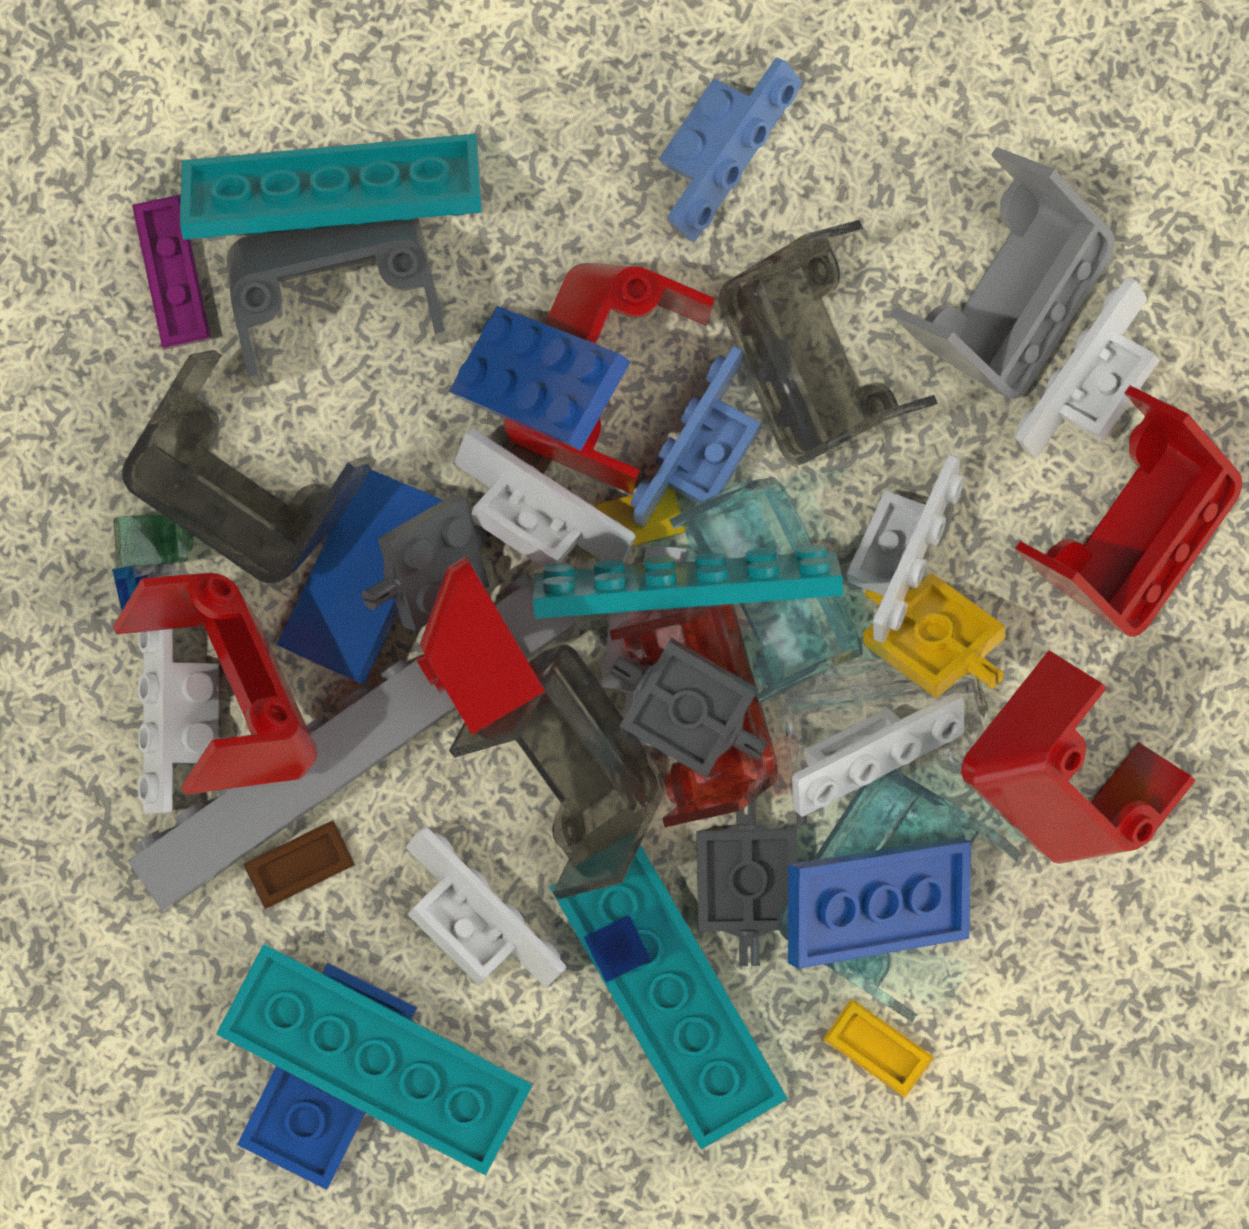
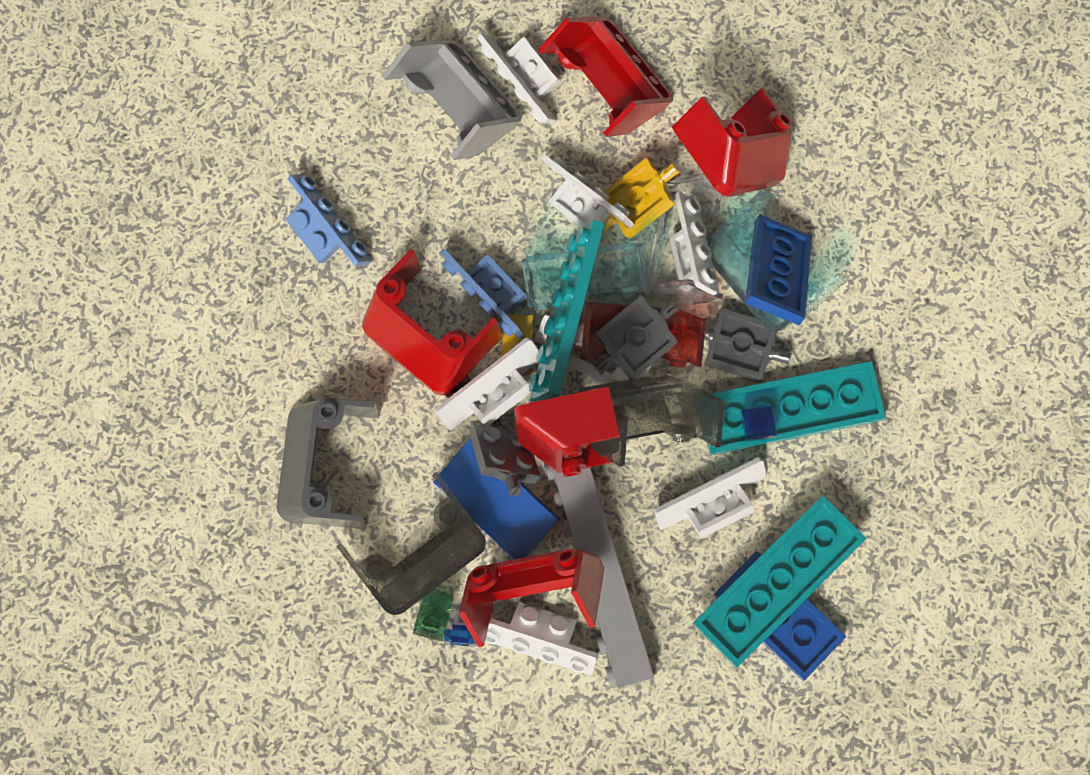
camera: 70 degrees left, 10 degrees down
magenta tile [132,194,212,350] -> none
teal plate [180,133,482,240] -> none
reddish brown tile [243,820,356,909] -> none
blue plate [449,306,631,451] -> none
clear smoke windscreen [719,220,938,465] -> none
yellow tile [823,998,934,1098] -> none

